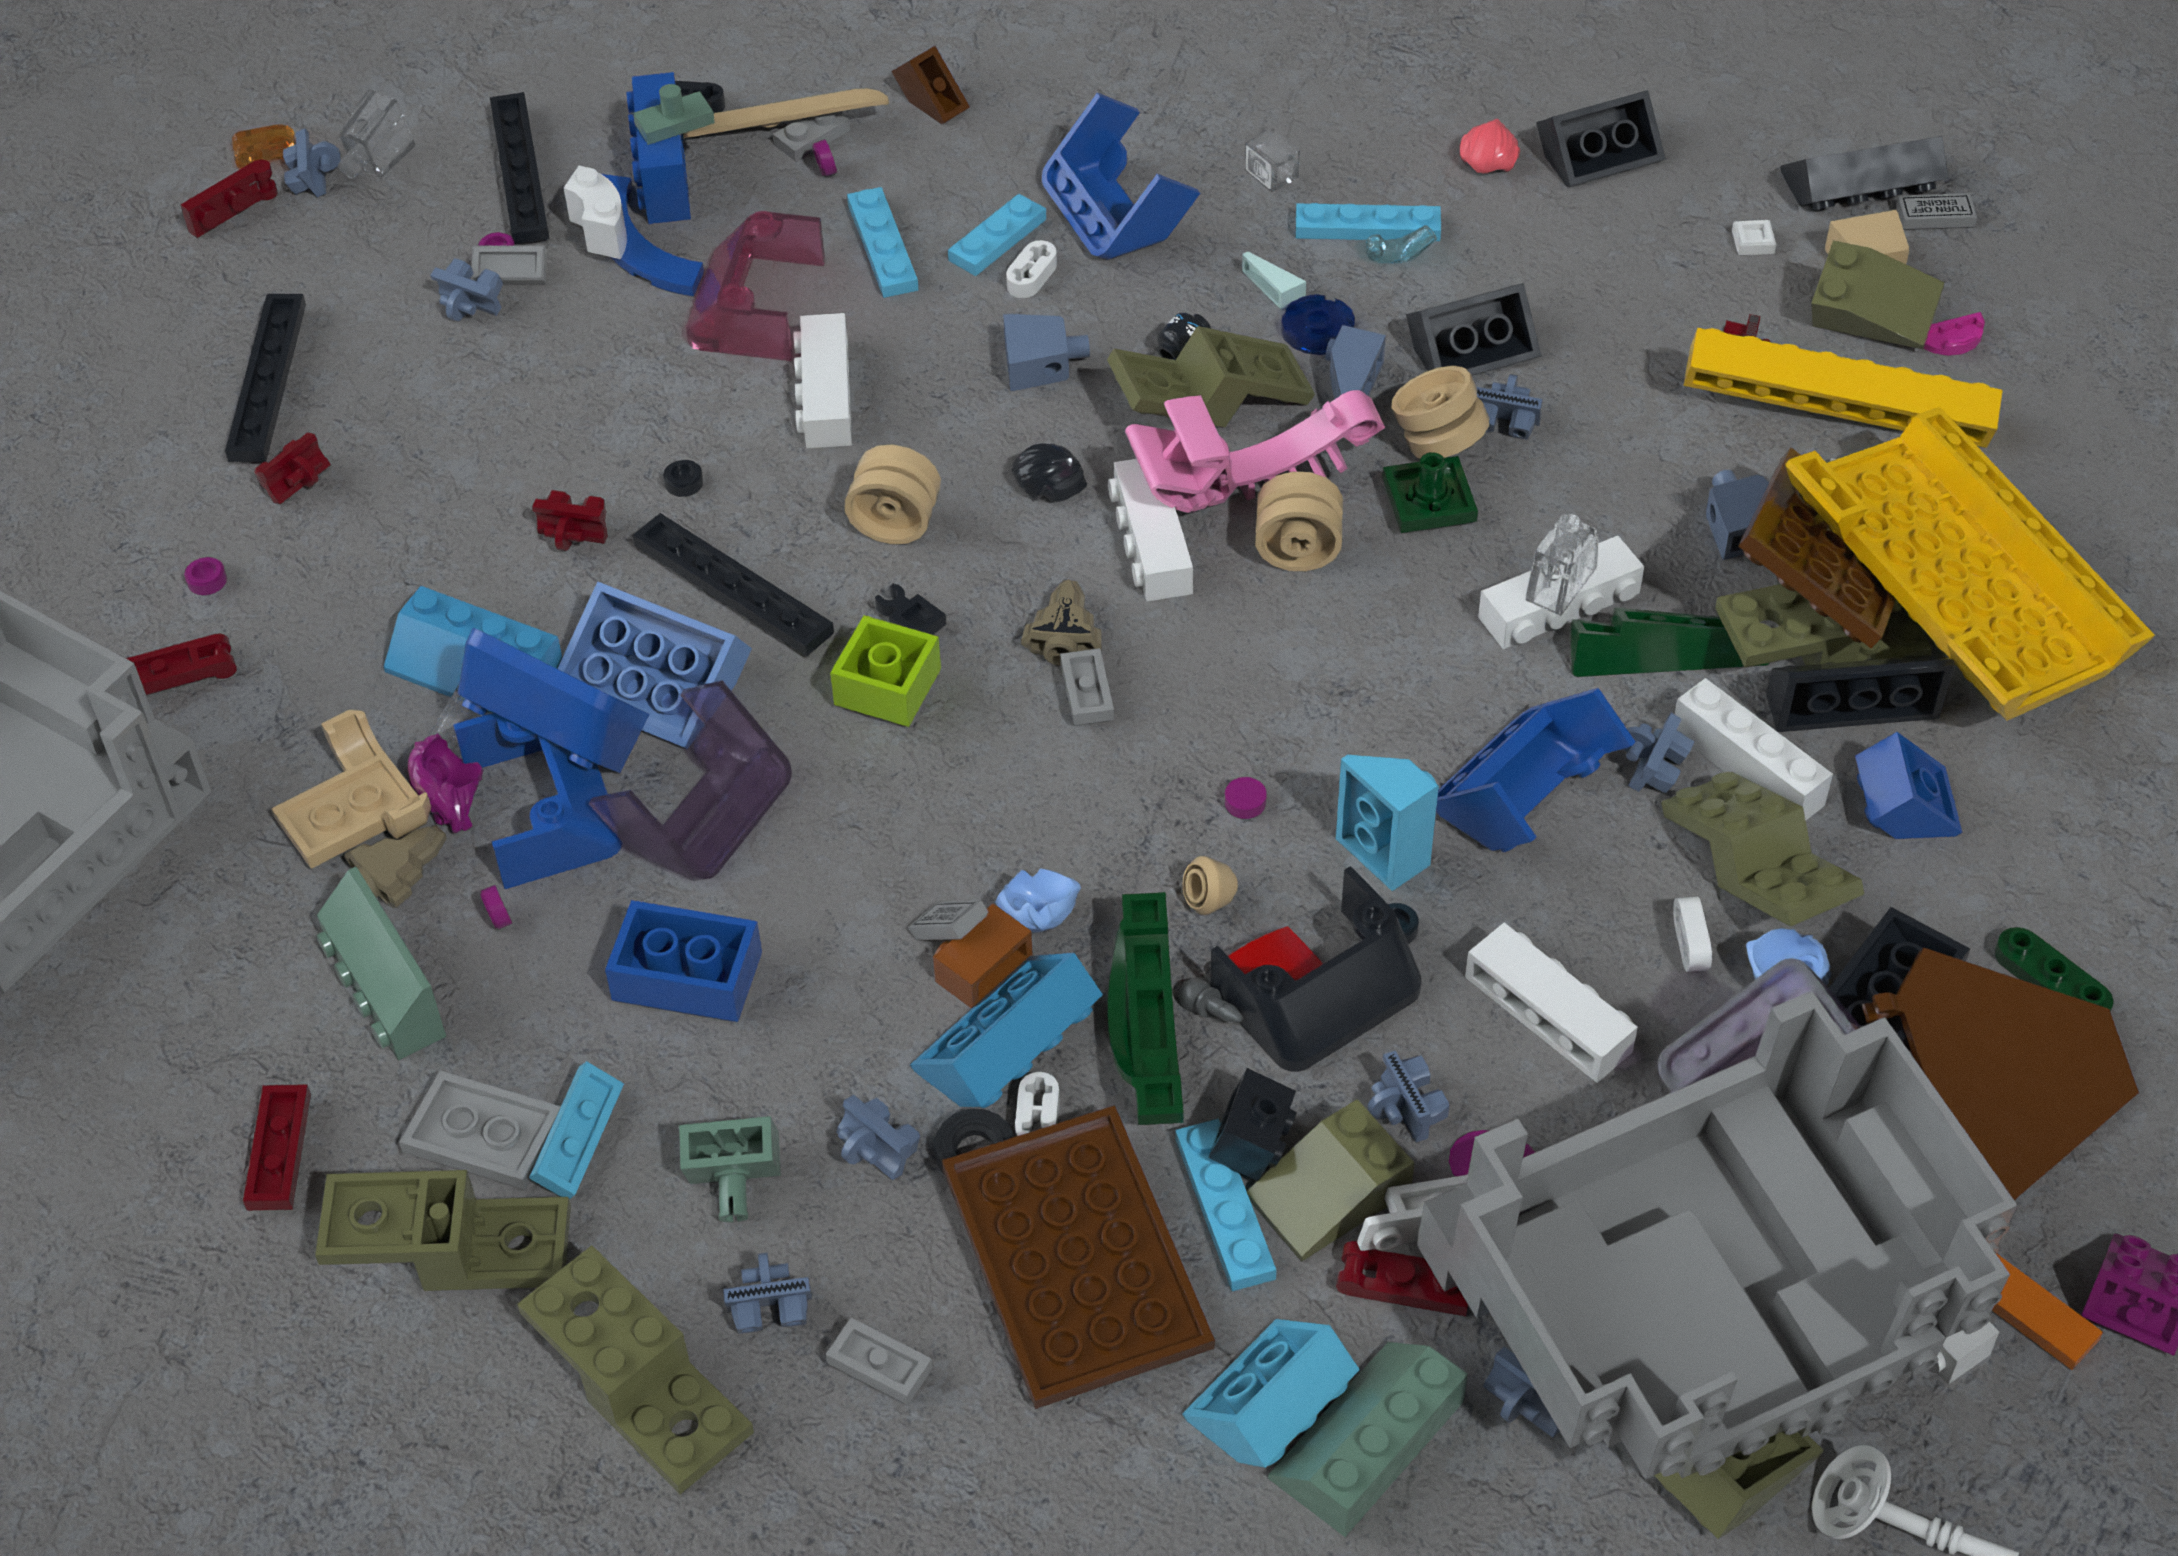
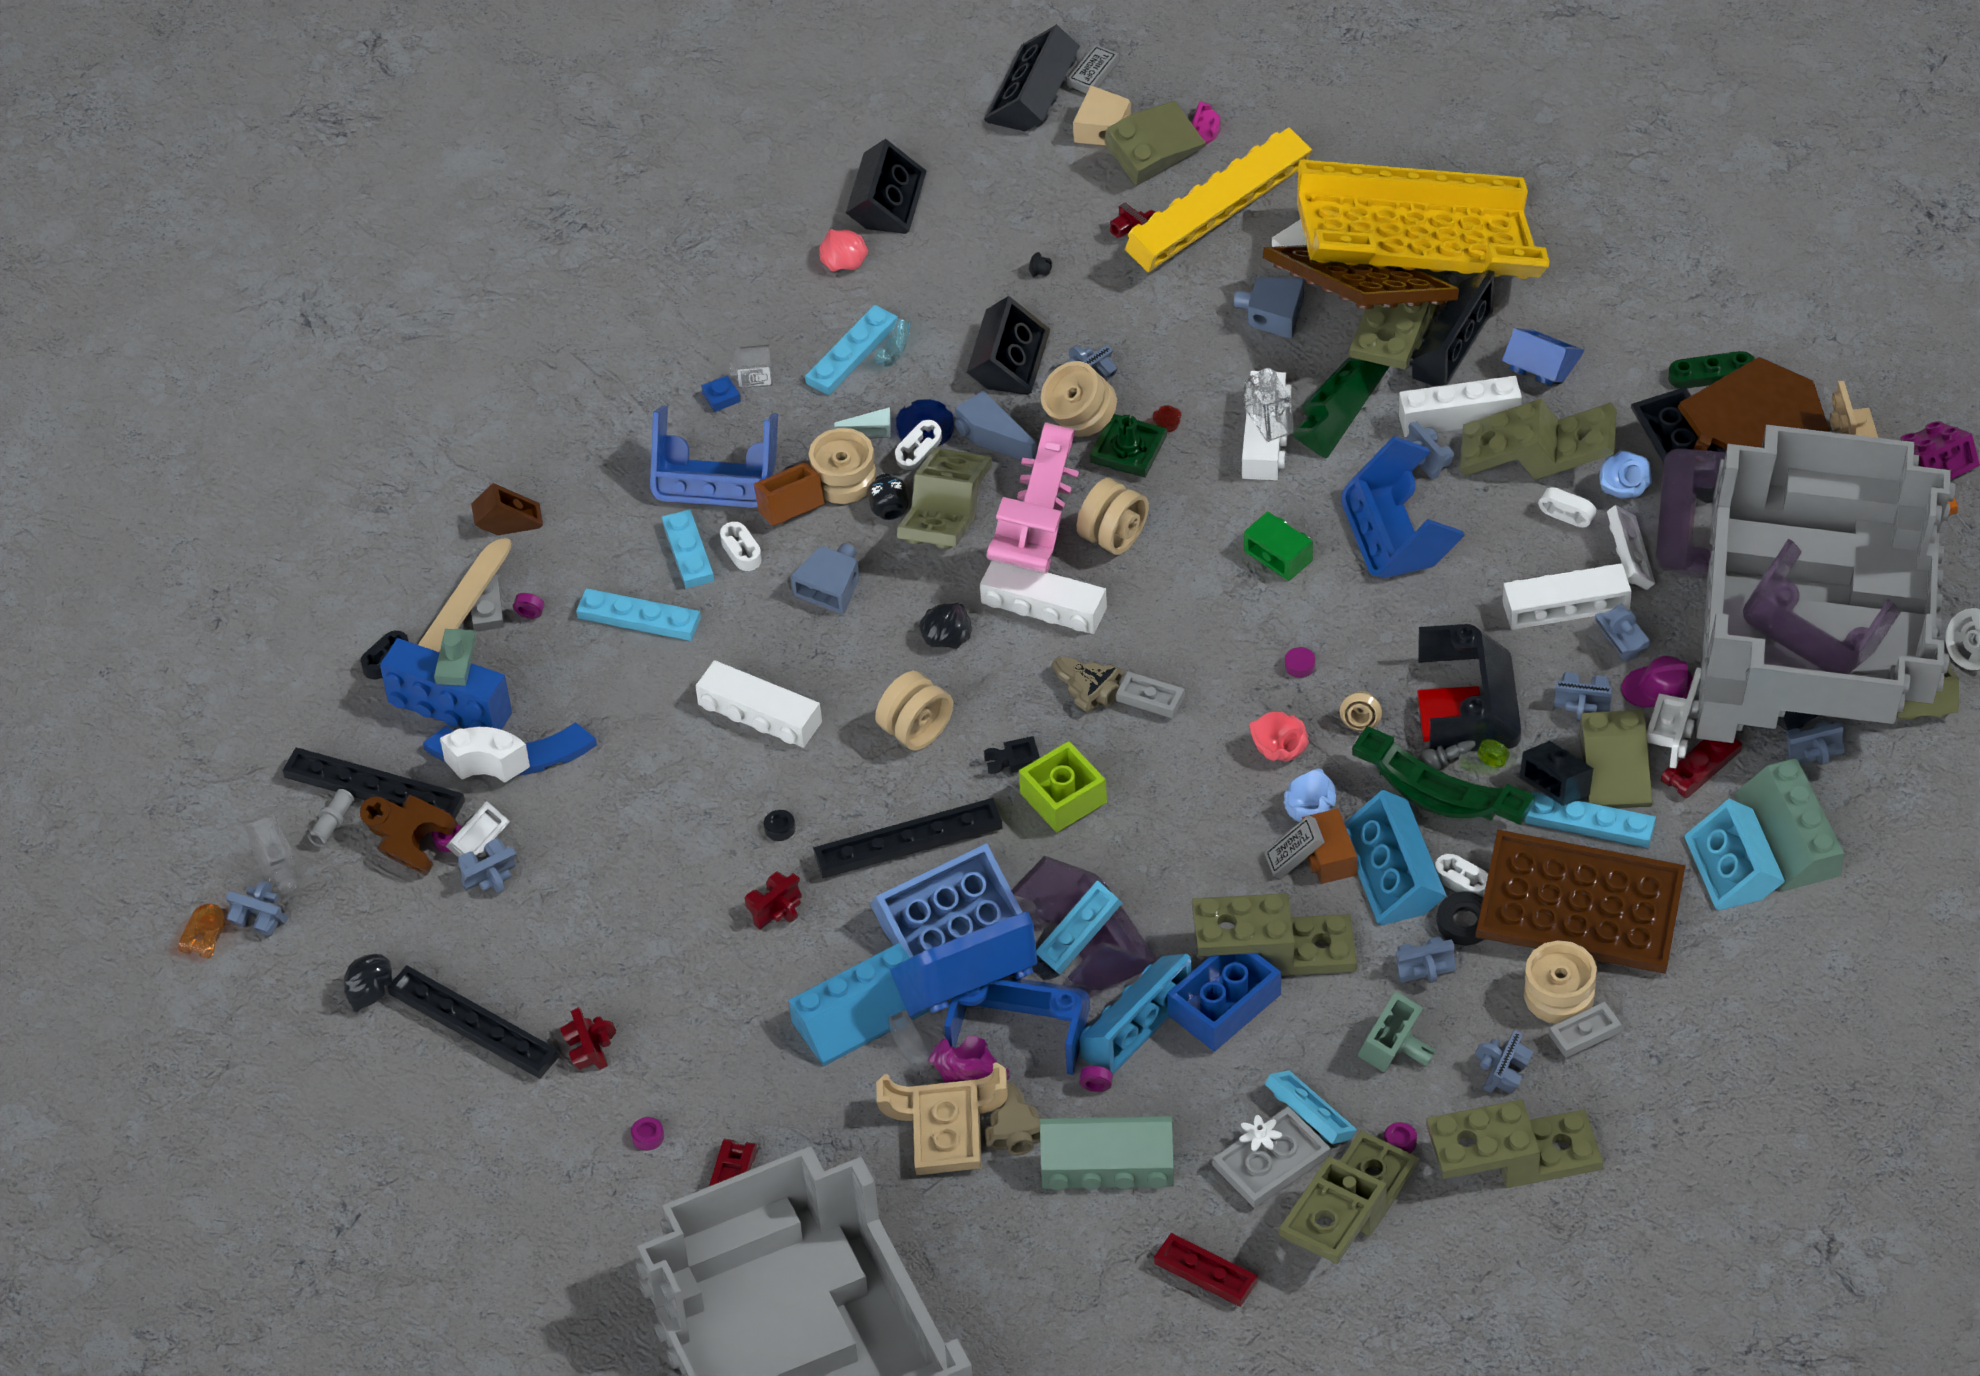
camera: 55 degrees left, 0 degrees up
dark red plate [180,159,278,238] -> none
clear pink windscreen [686,211,825,361] -> none
medium azure slope [1336,755,1439,891] -> none
white tile [1732,220,1776,256] -> none
none -> light grey pin [308,789,354,847]
none -> black hair [344,954,393,1012]
none -> reddish brown piece [360,795,458,875]
none -> blue plate [701,375,741,412]
none -> dark orange piece [754,462,825,526]
none -> tan wheel [808,428,876,504]
none -> white beam [895,420,942,471]
none -> black piece [1029,252,1052,277]
none -> medium azure plate [1036,880,1123,975]
none -> dark azure slope [1079,954,1191,1074]
none -> clear red plate [1153,405,1182,432]
none -> olive bracket [1192,893,1357,976]
none -> white plant [1239,1115,1282,1152]
none -> green brick [1244,511,1313,581]
none -> coral hair [1249,711,1309,762]
none -> magenta tile [1384,1122,1417,1153]
none -> clear neon green tile [1477,739,1510,768]
none -> tan wheel [1524,940,1597,1024]
none -> sand blue hips [1595,603,1650,662]
none -> white plate [1607,505,1655,590]
none -> clear purple windscreen [1743,538,1901,674]
none -> tan bracket [1830,381,1878,438]

